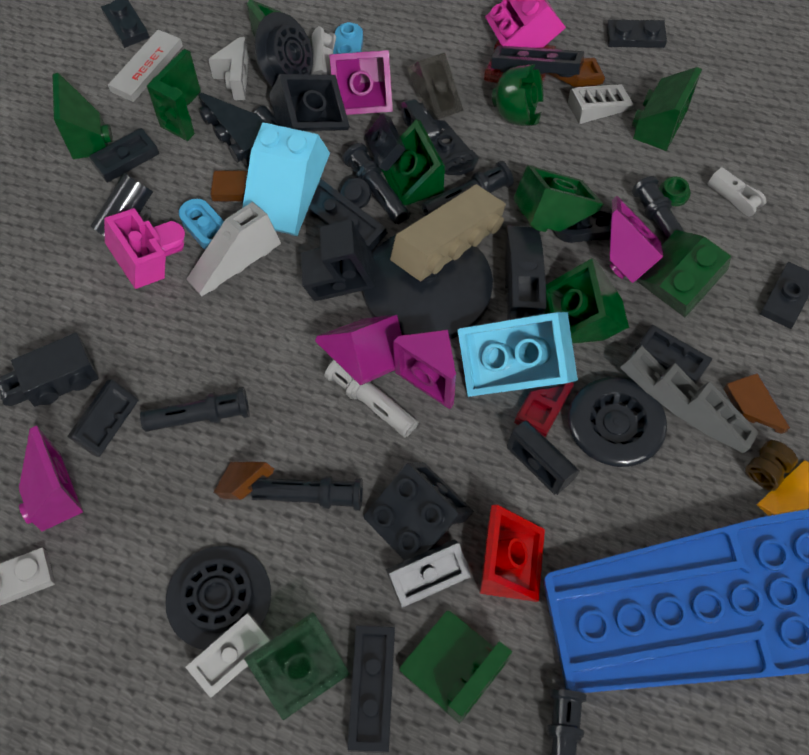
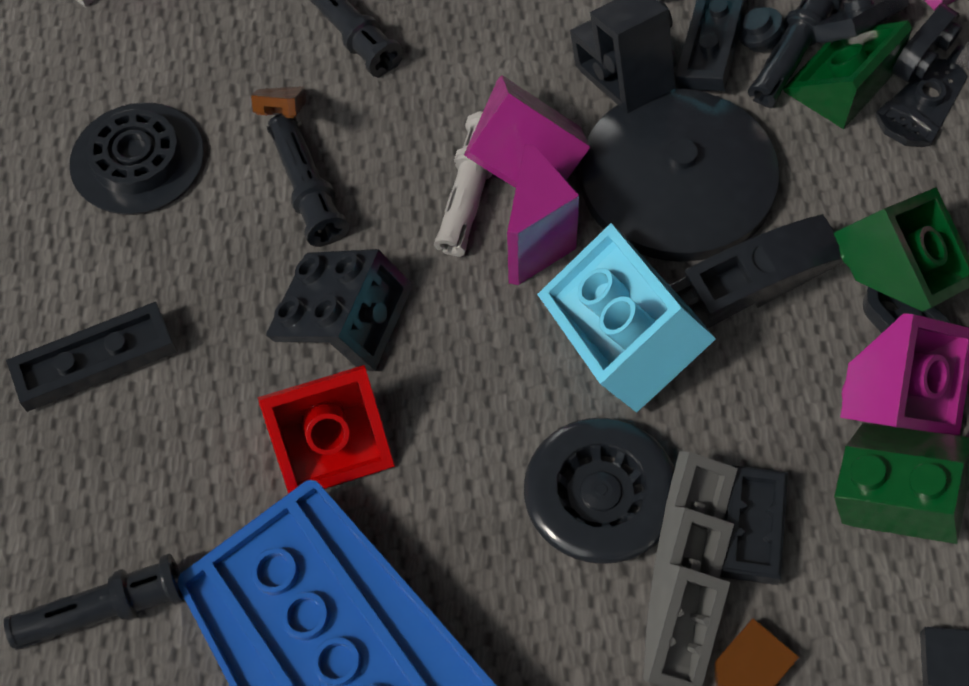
camera: 65 degrees right, 0 degrees up
light grey plate [185,612,273,698] -> none
clear green slope [244,612,350,720] -> none
plate [386,539,471,608] -> none
dark tan brick [390,184,506,281] -> none
dark green bracket [400,611,513,724] -> none
black pin [422,161,514,215] -> none
black brick [507,421,580,495] -> none
dark red tile [514,382,574,437] -> none
dark green slope [545,258,629,344] -> none

